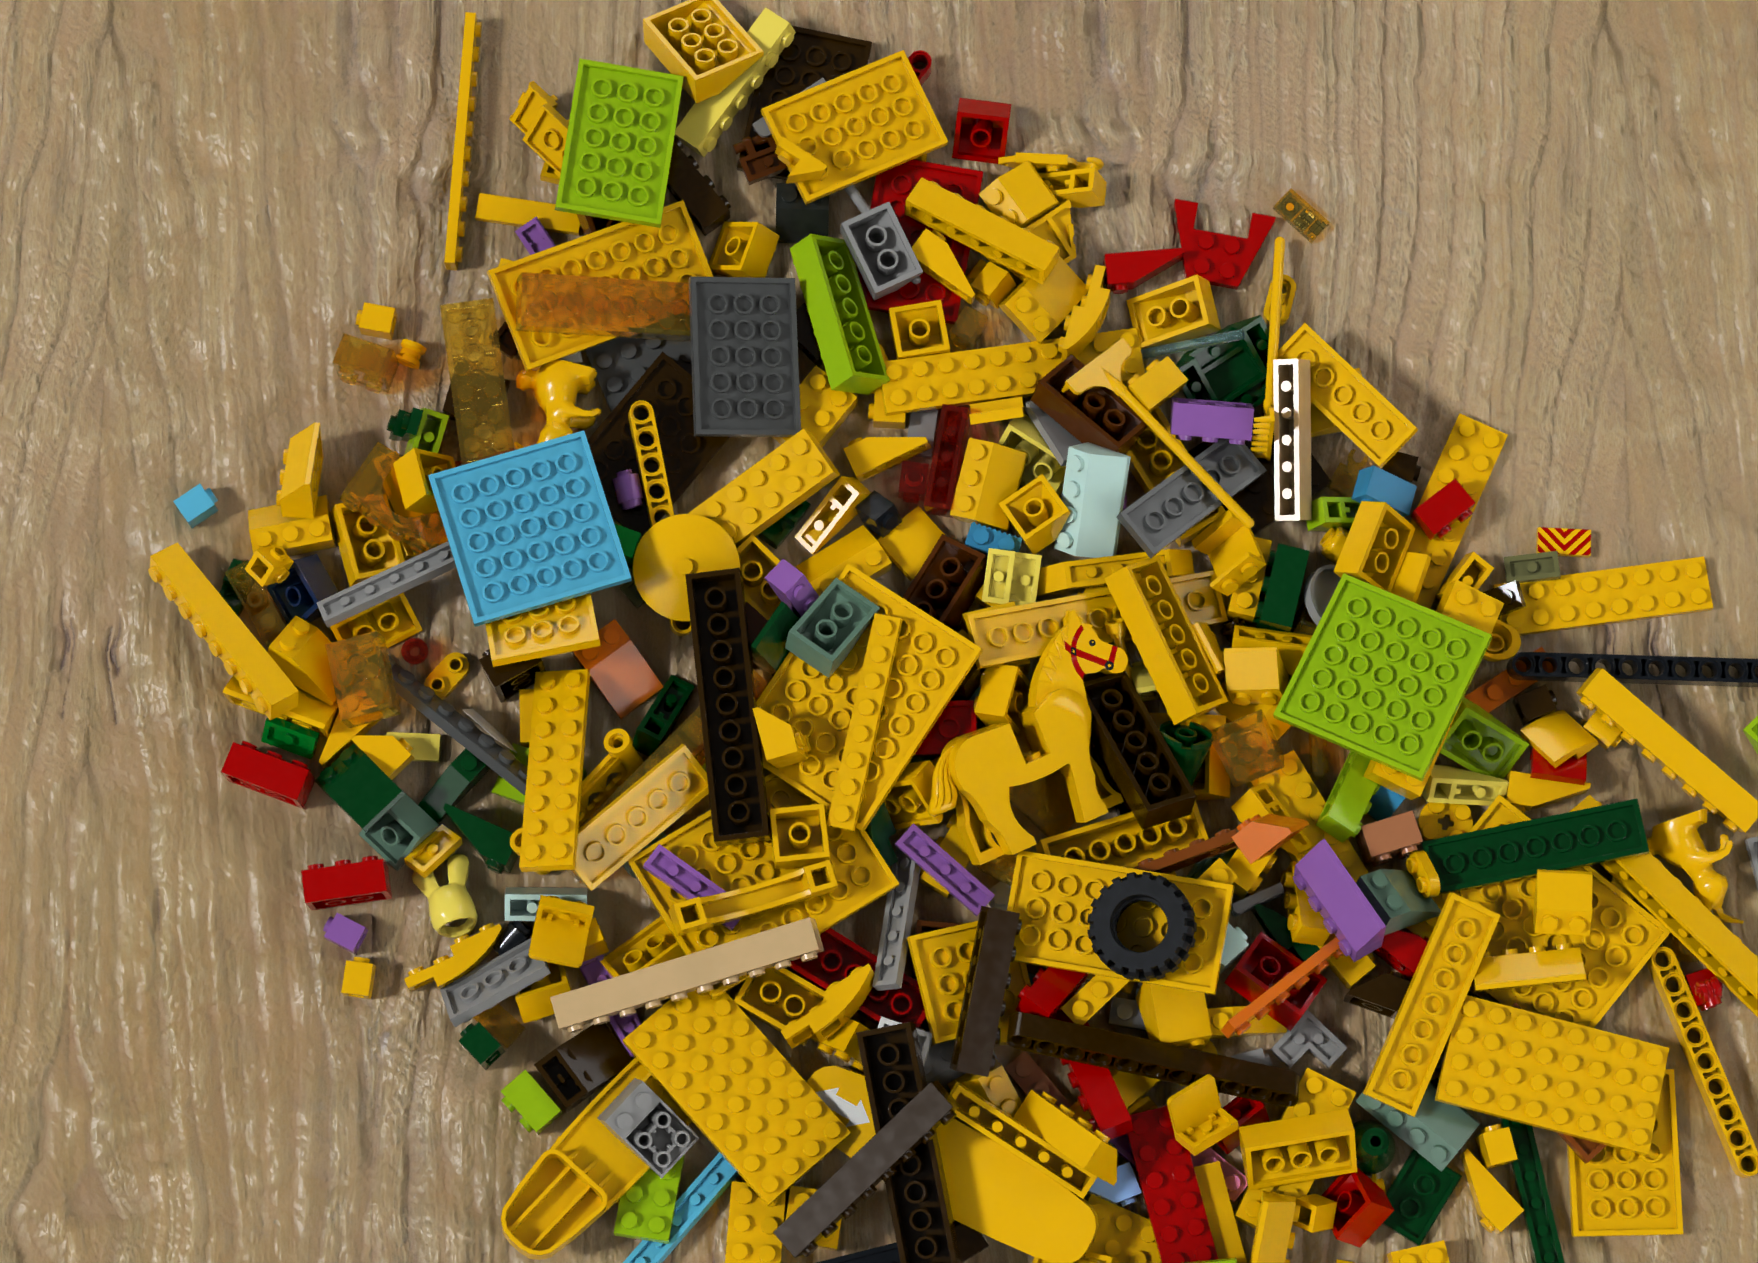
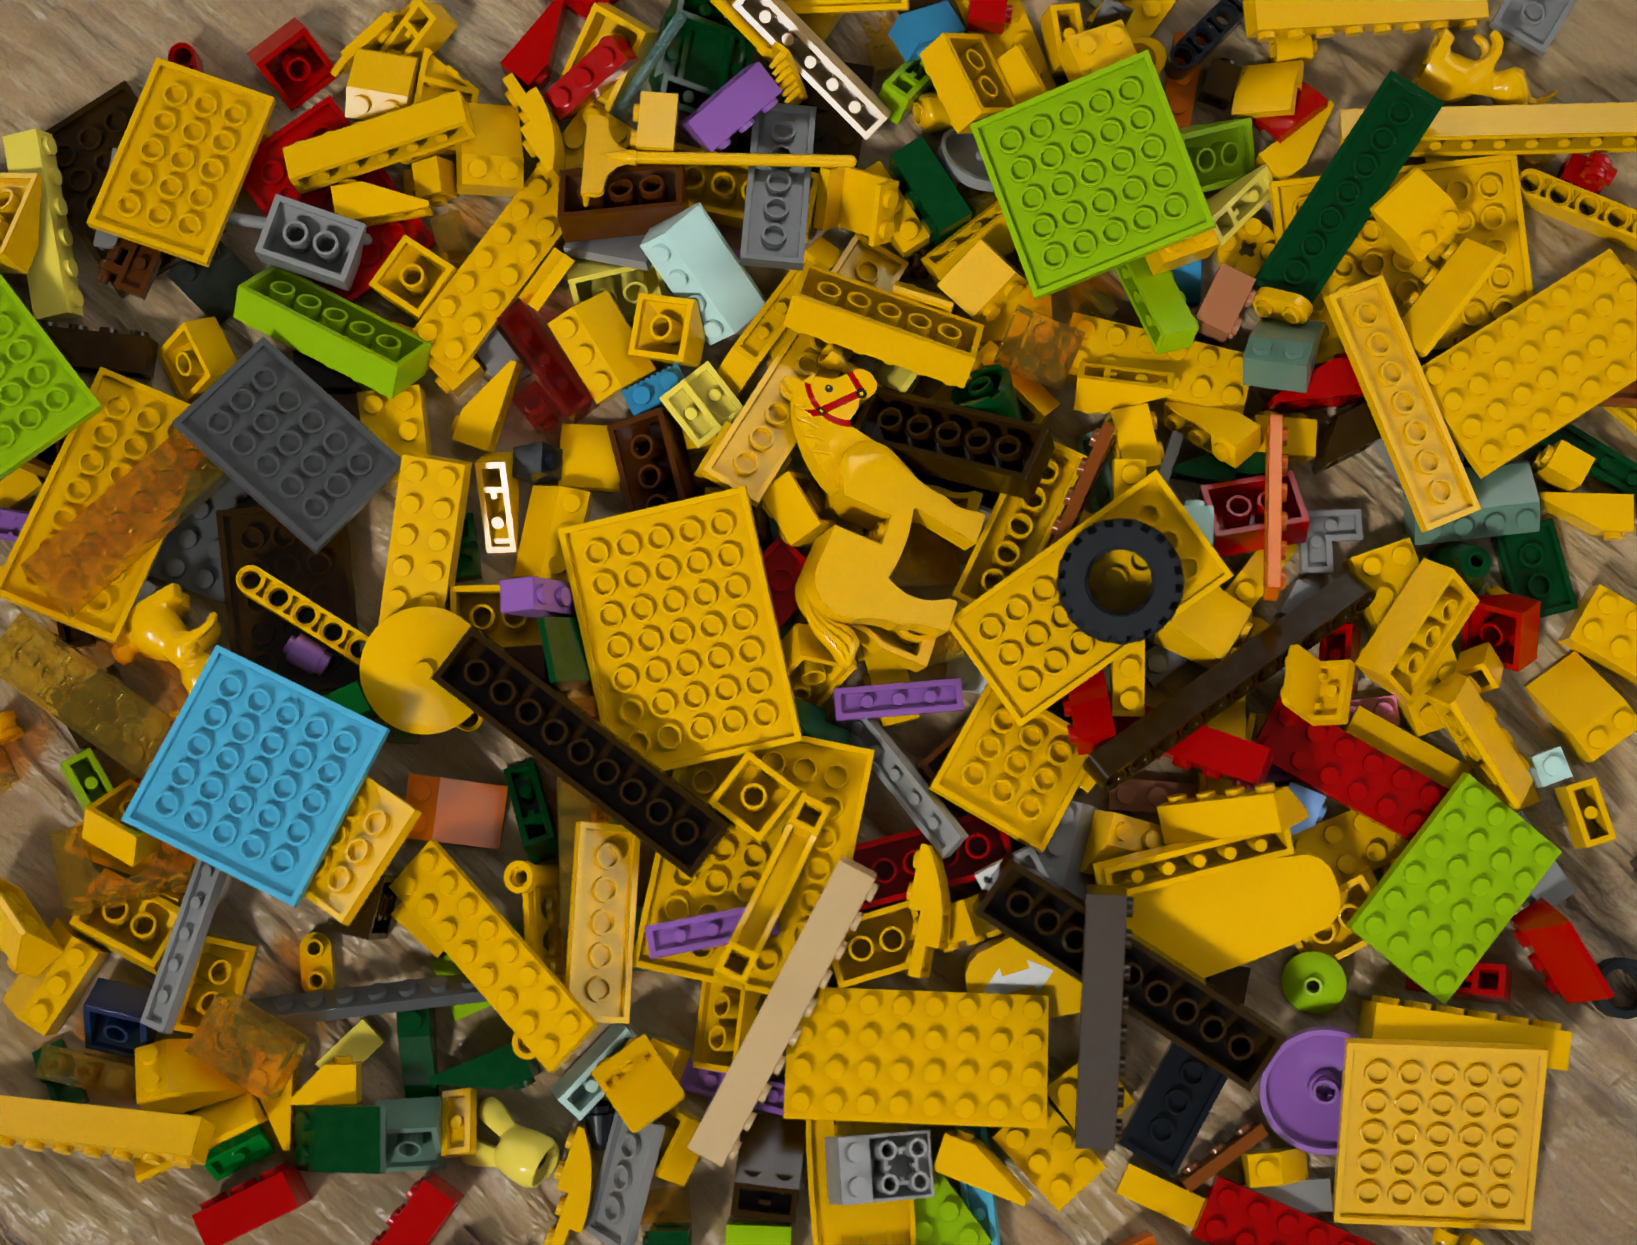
camera: 45 degrees left, 5 degrees up
yellow brick [245,544,294,587] -> none
dark green slope [387,407,424,441] -> none
clear red plate [401,638,429,665] -> none
white sticker [462,709,517,753] -> none
yellow slope [753,707,810,769] -> none
yellow slope [775,137,827,184] -> none
sand green slope [785,578,880,678] -> none
yellow plate [827,613,903,832] -> none
dark brown brick [950,906,1022,1077] -> none
orange slope [1231,814,1310,864] -> none
medium lavender slope [1293,839,1386,962] -> none
none -> red brick [542,35,640,120]
none -> yellow slope [933,1127,1033,1206]

